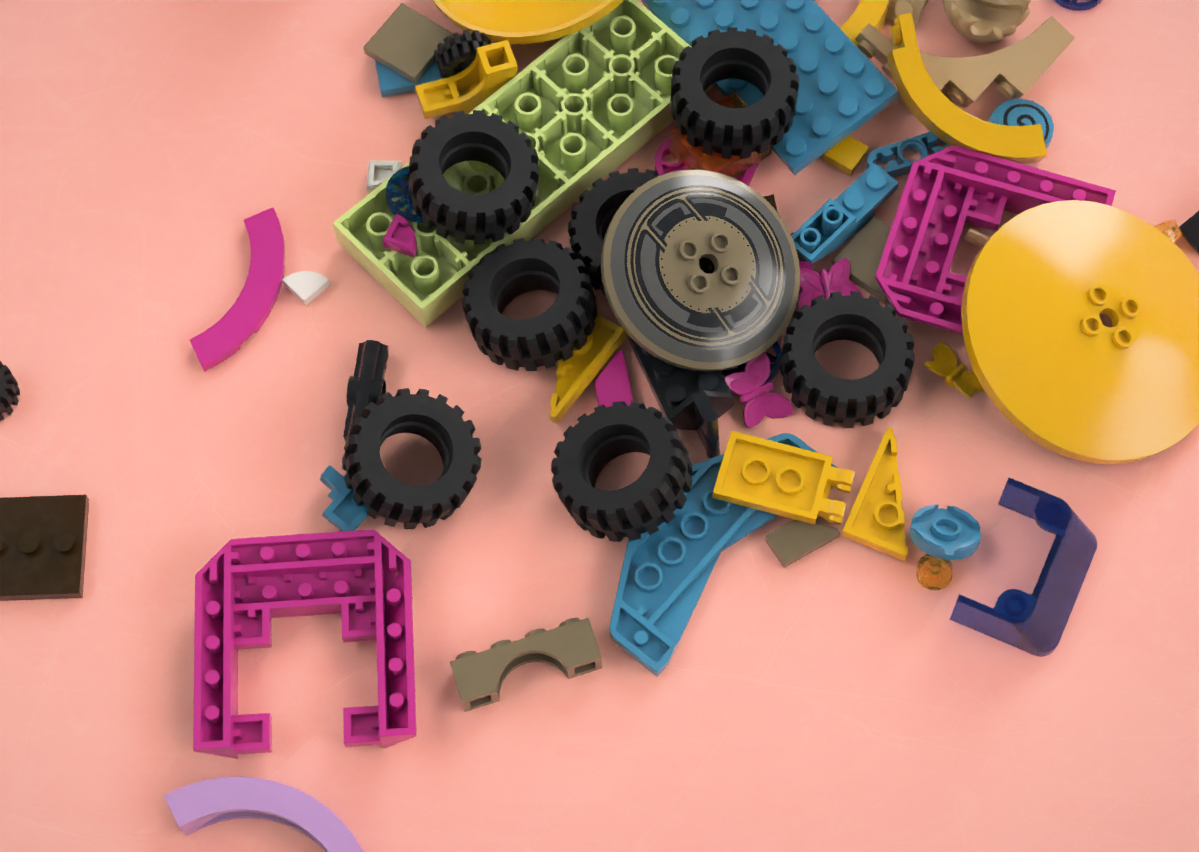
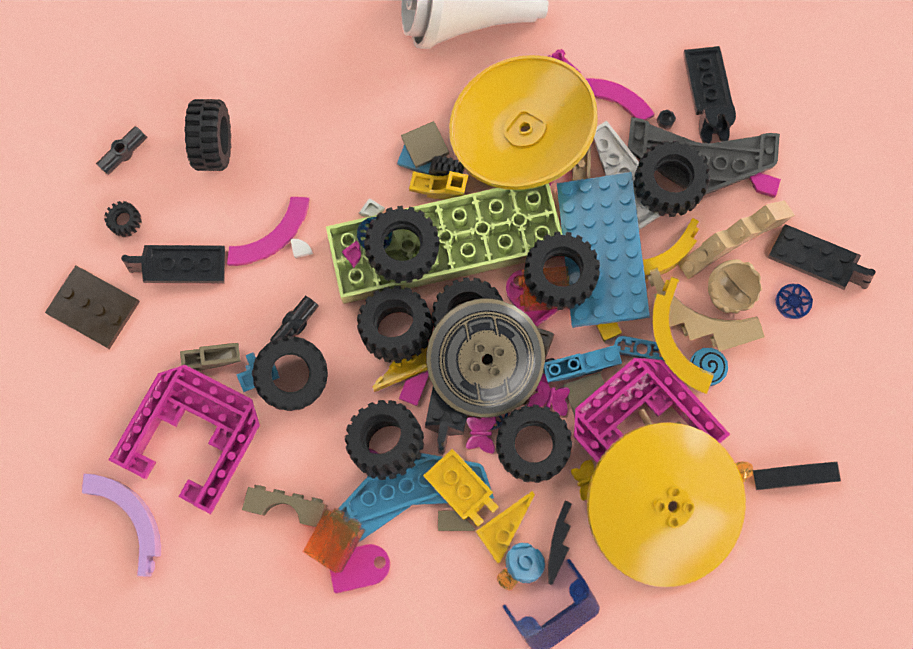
camera: 35 degrees right, 10 degrees up
none -> black hinge [121,245,226,283]
none -> dark tan slope [180,342,241,371]
none -> black tyre [184,99,232,171]
none -> clear orange brick [303,508,366,573]
none -> dark pink tile [327,544,390,594]
none -> black slope [548,500,572,585]

